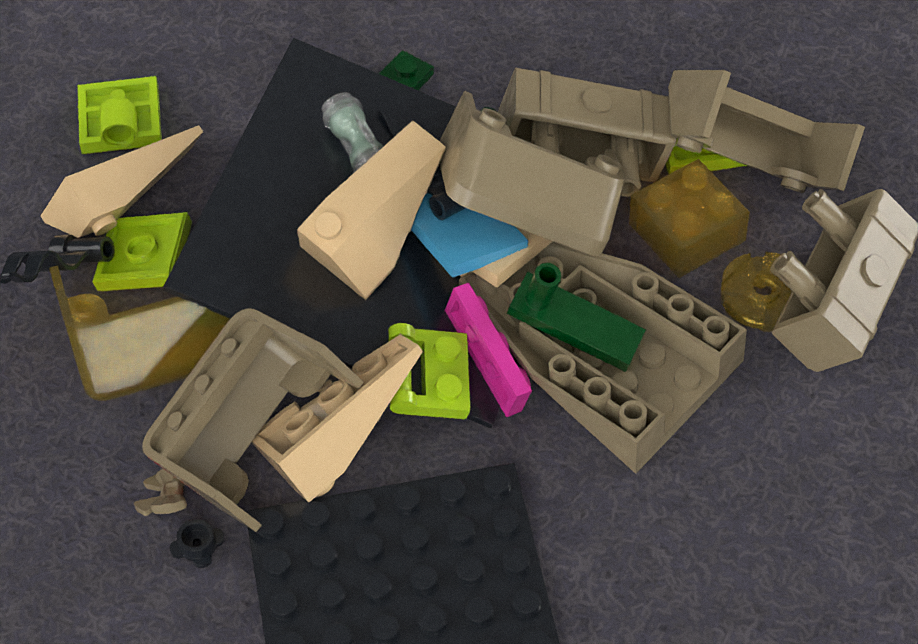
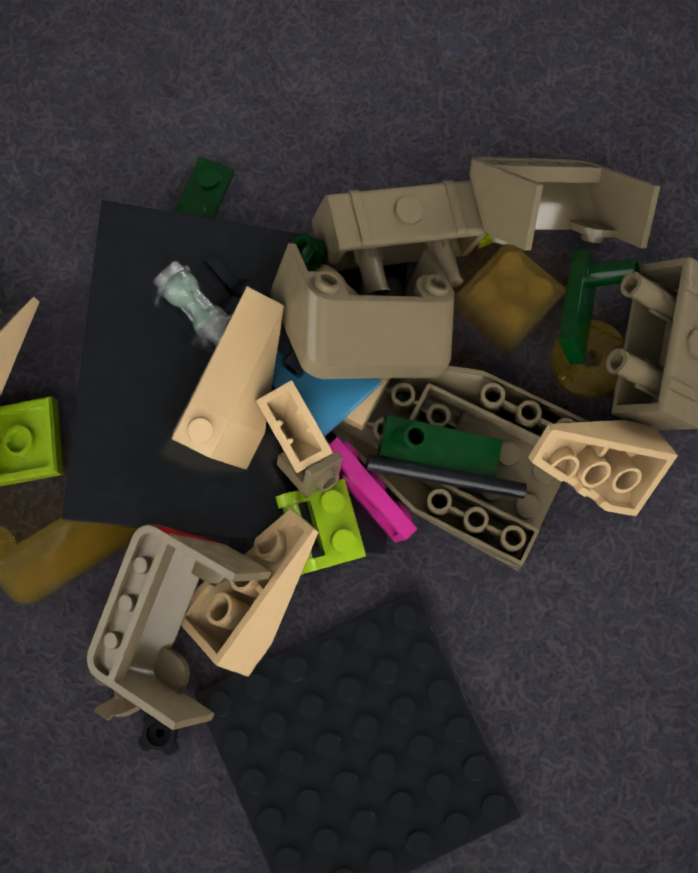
camera: 15 degrees left, 25 degrees up
none -> tan slope [256,380,333,473]
none -> dark tan bracket [277,452,343,498]
none -> black bar [366,454,527,499]
none -> tan wedge [528,420,678,516]
none -> dark green piece [559,248,640,365]

